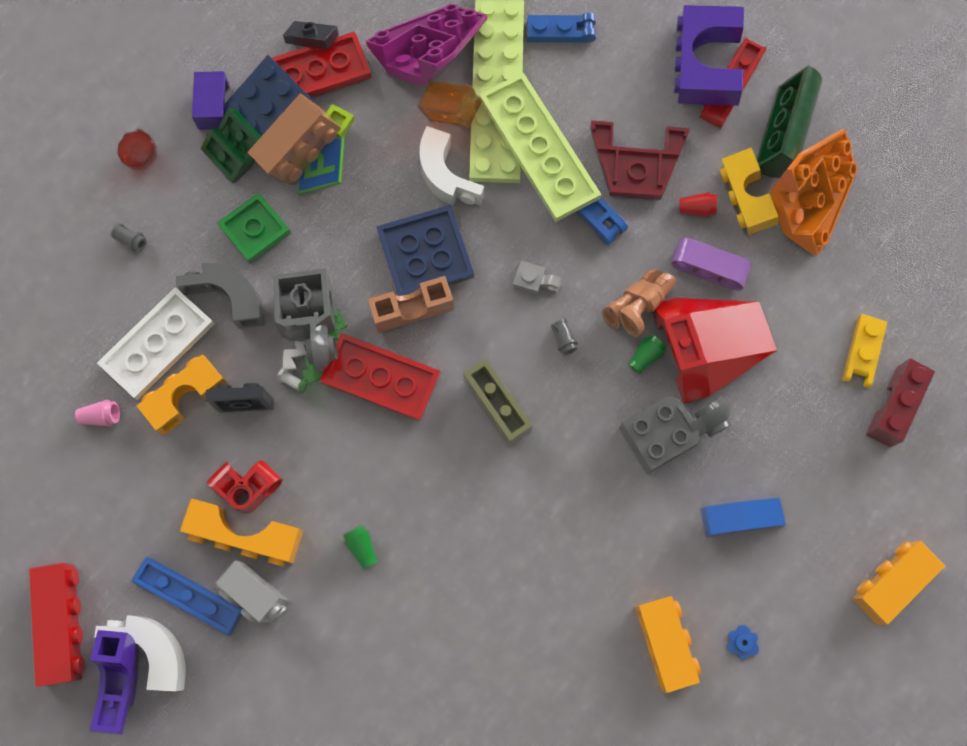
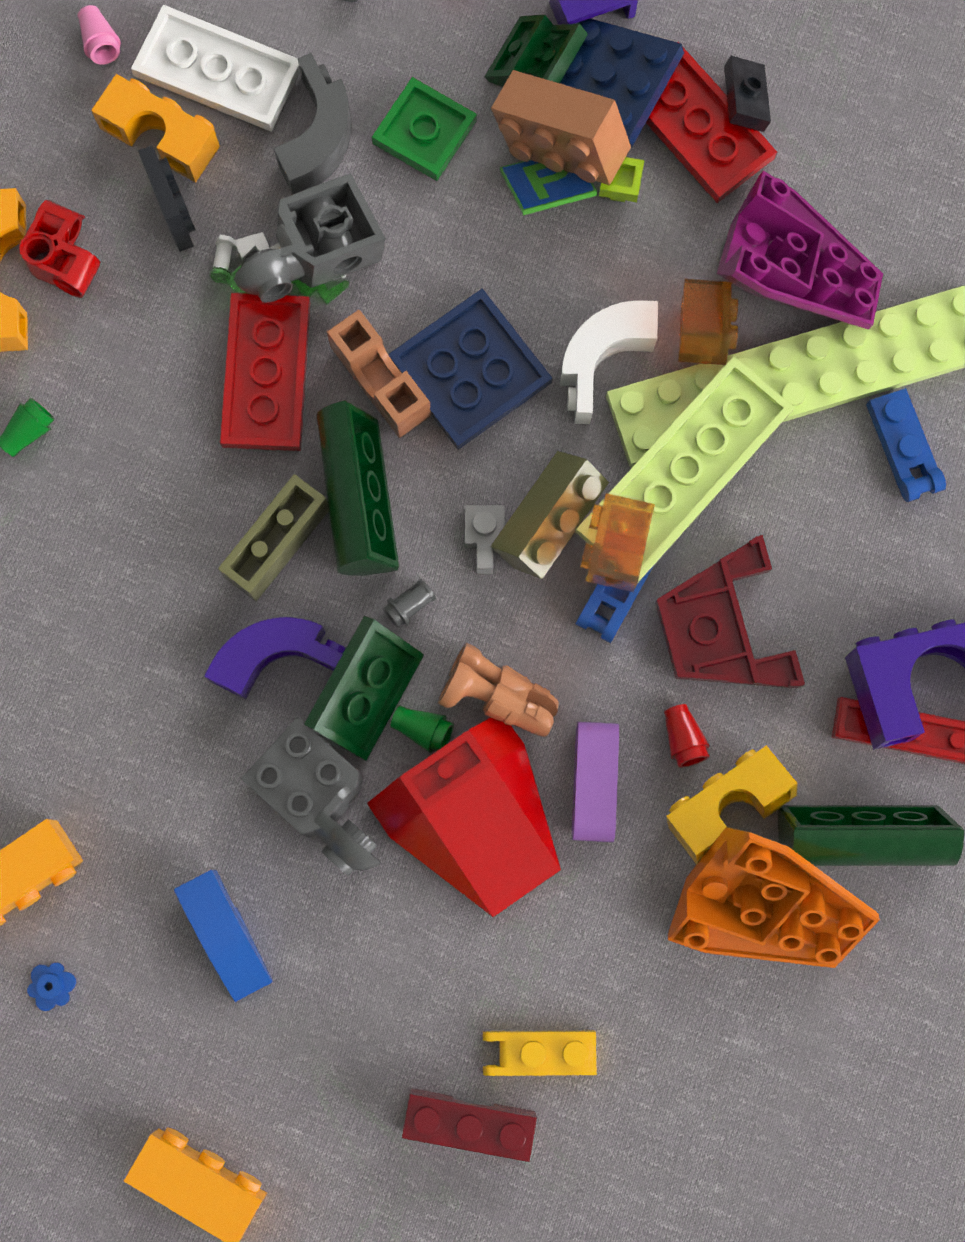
camera: 70 degrees right, 5 degrees up
none -> dark purple arch [204,617,346,700]
none -> dark green plate [304,616,424,761]
none -> dark green brick [316,400,399,576]
none -> olive brick [490,451,609,579]
none -> clear orange brick [580,493,655,592]

